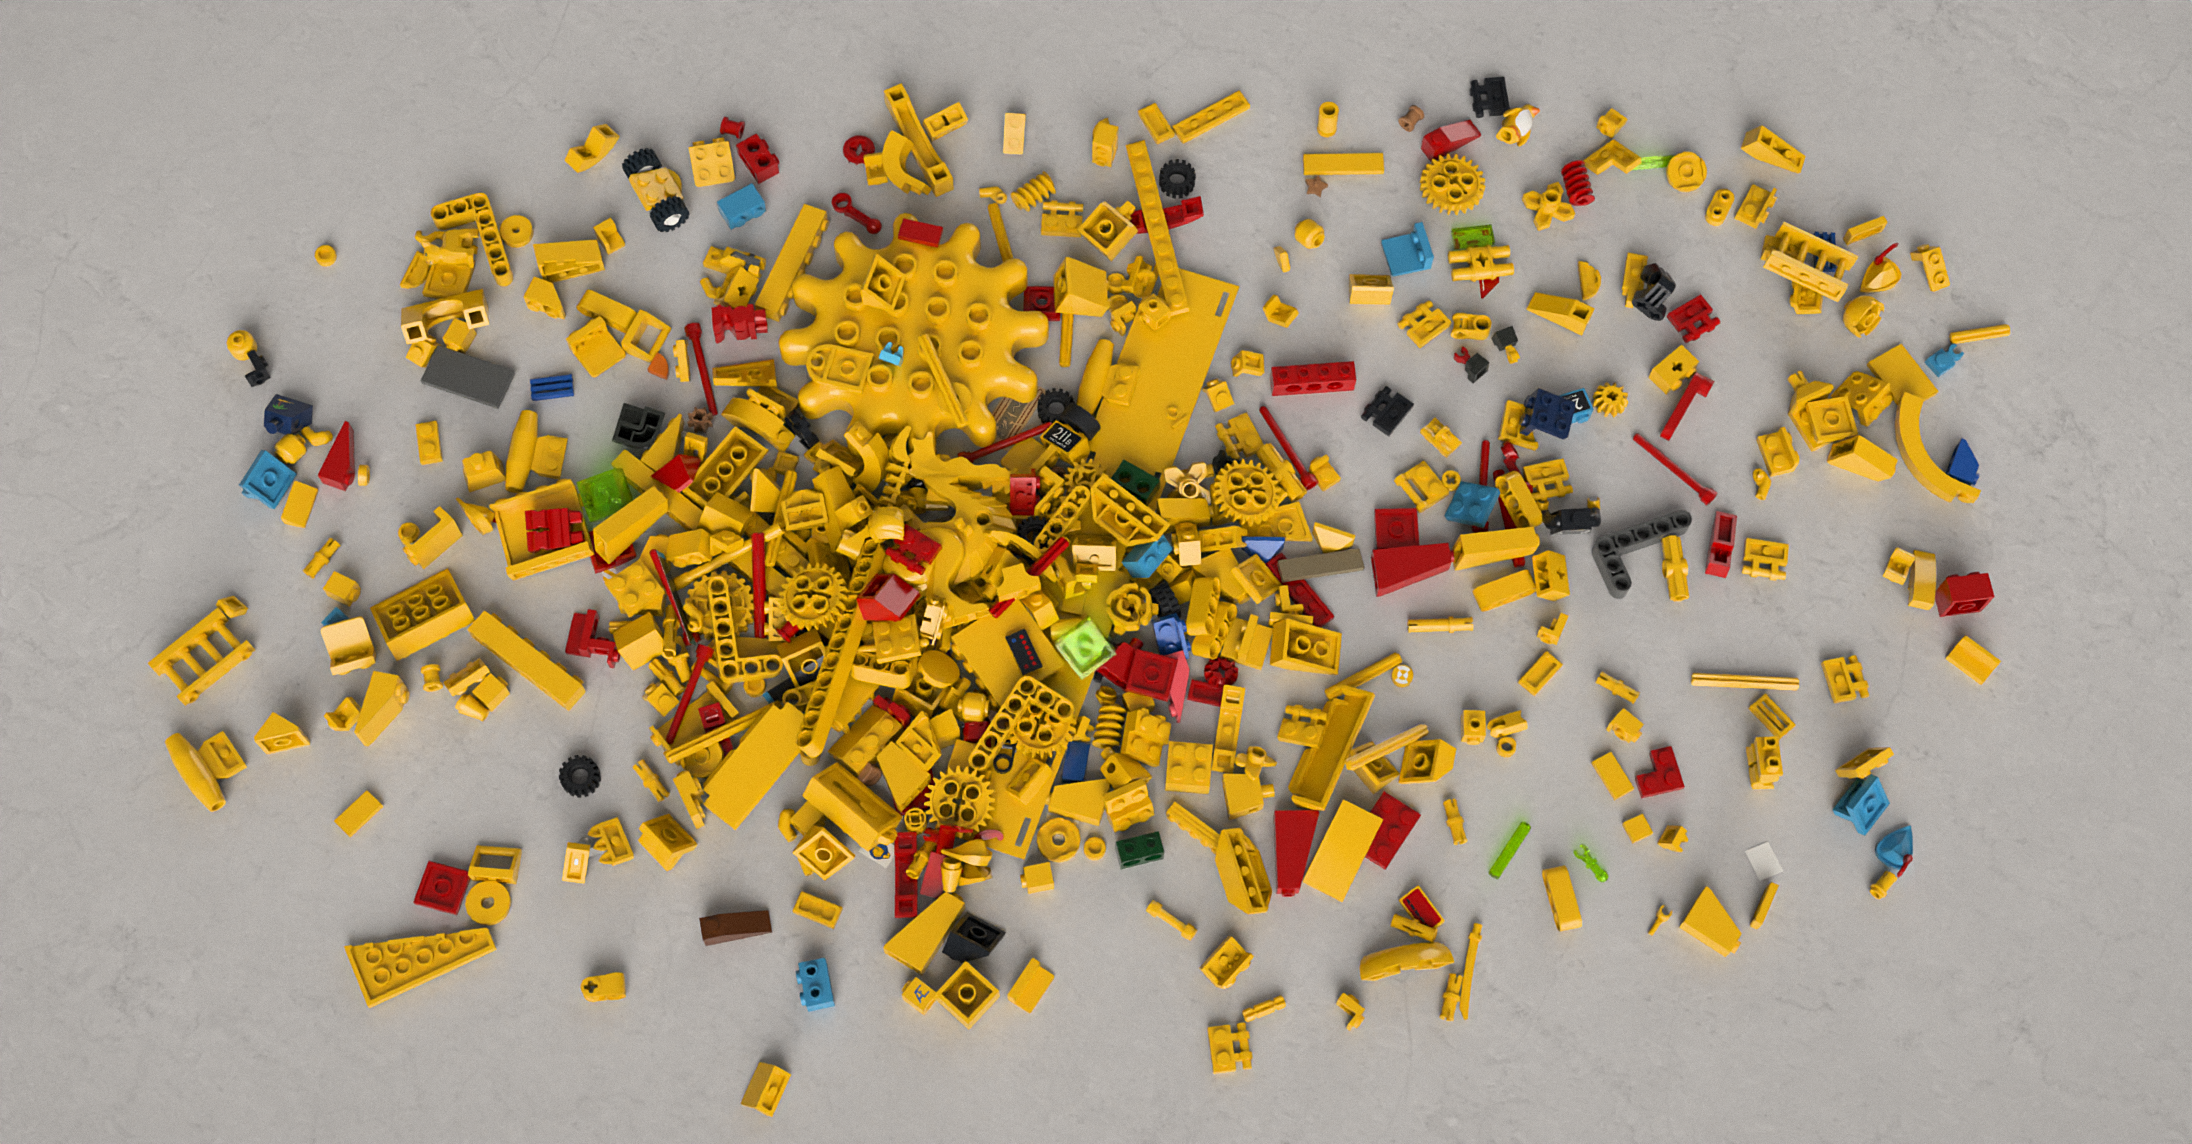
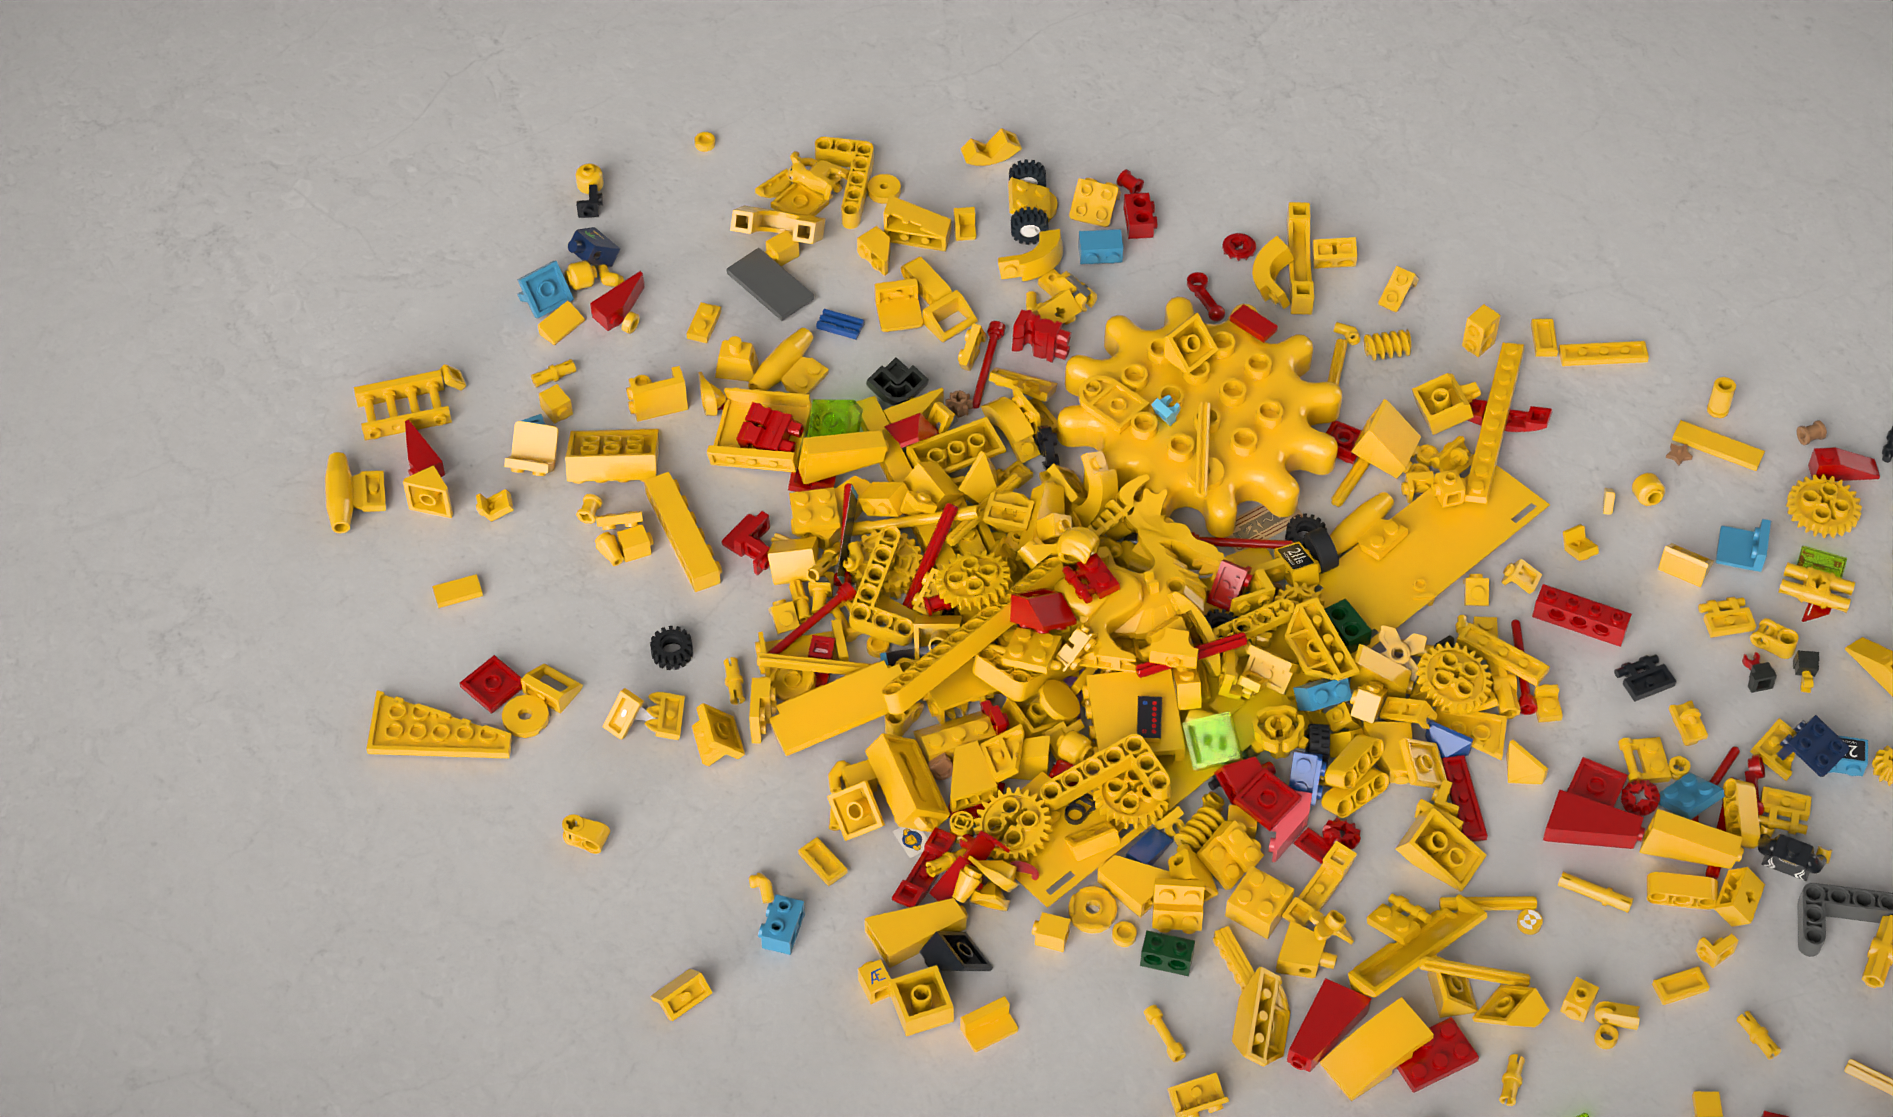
camera: 30 degrees right, 15 degrees down
yellow slope [354,671,410,747] -> none
yellow bracket [405,334,442,368] -> none
orange tile [647,352,669,380] -> none
reddish brown slope [699,910,772,946] -> none
yellow brick [755,204,830,322] -> none
yellow bracket [863,152,888,186] -> none
yellow plate [1041,200,1084,238] -> none
black tyre [1159,159,1196,199] -> none
yellow bracket [1220,614,1273,670] -> none
dark tan tile [1277,549,1365,583] -> none
yellow brick [1606,708,1644,743] -> none
none -> red slope [405,419,445,477]
none -> yellow arm [749,873,774,904]
none -> yellow arch [998,229,1063,281]
none -> yellow tile [1457,622,1550,686]
none -> red gear [1621,778,1660,816]

